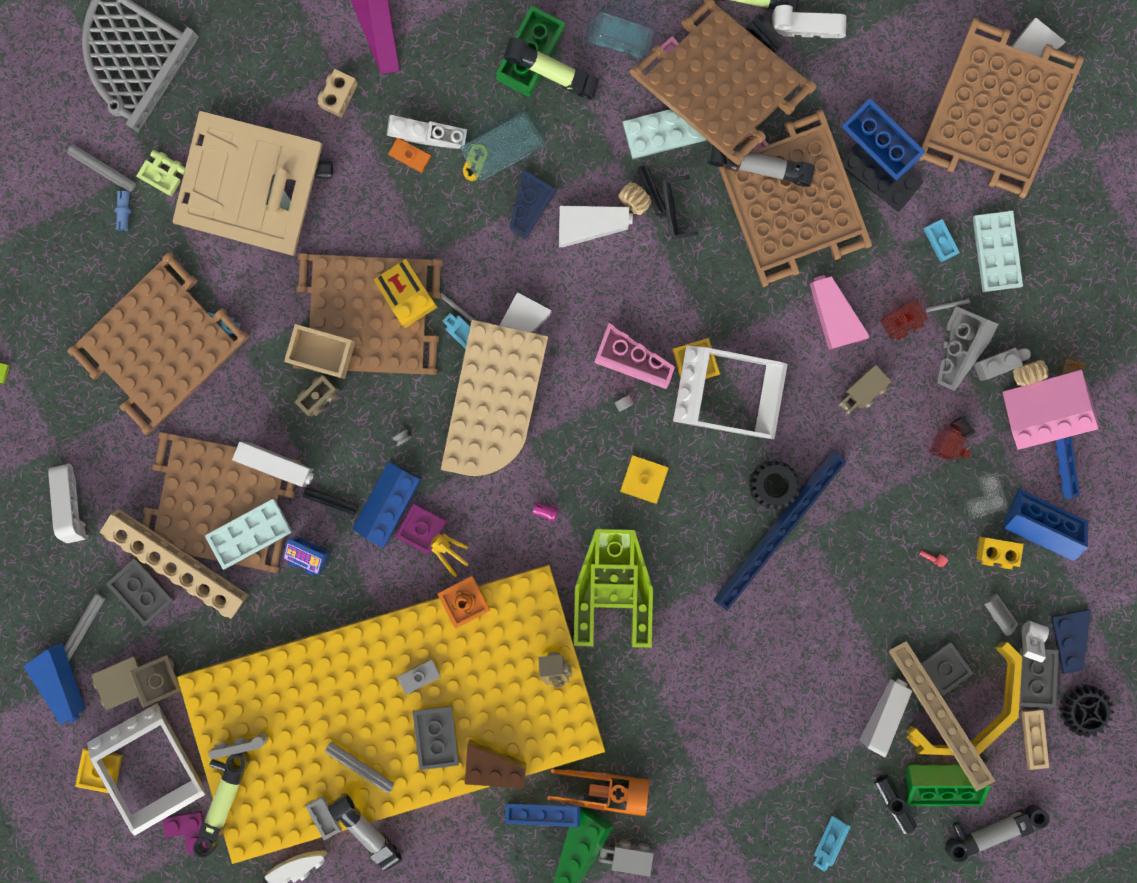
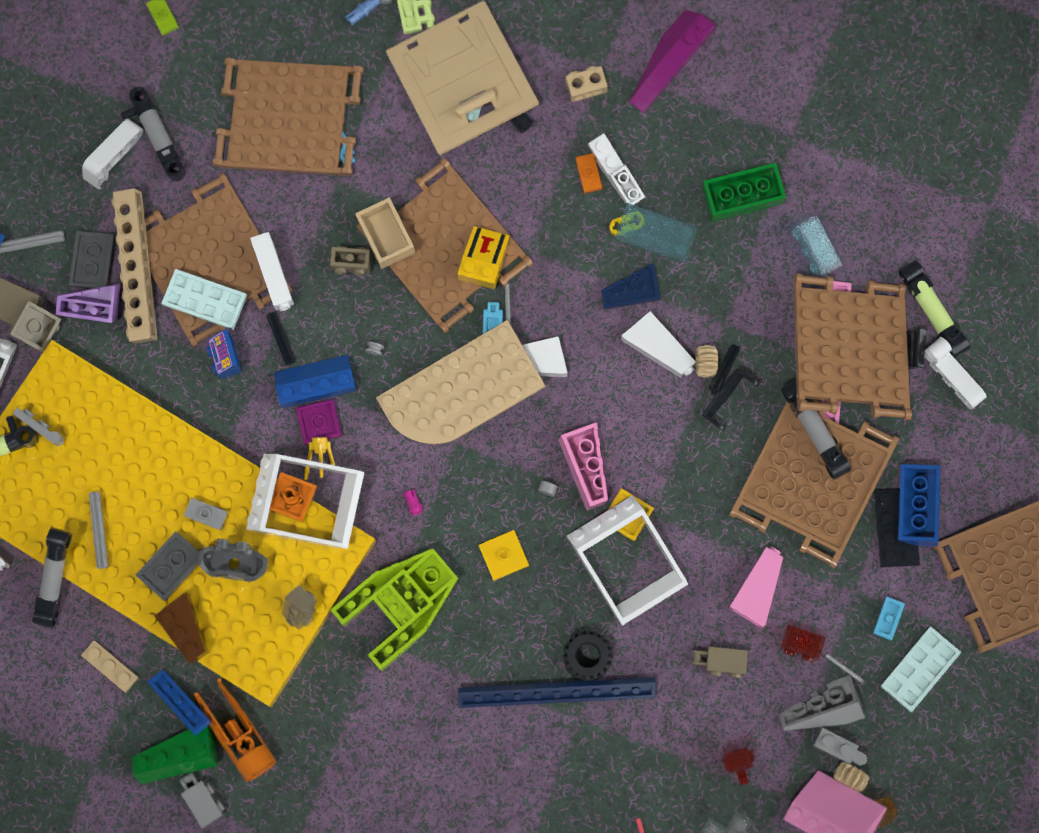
camera: 45 degrees right, 10 degrees down
light grey plate [305,795,342,840] -> none
black piece [504,37,599,100] -> none
light aqua plate [623,109,706,160] -> none
black bush [950,415,975,441] -> none
none -> medium lavender wedge [56,283,121,323]
none -> tan plate [81,640,139,693]
none -> piece [121,86,185,181]
none -> dark grey piece [198,539,268,582]
none -> white window [247,454,364,549]

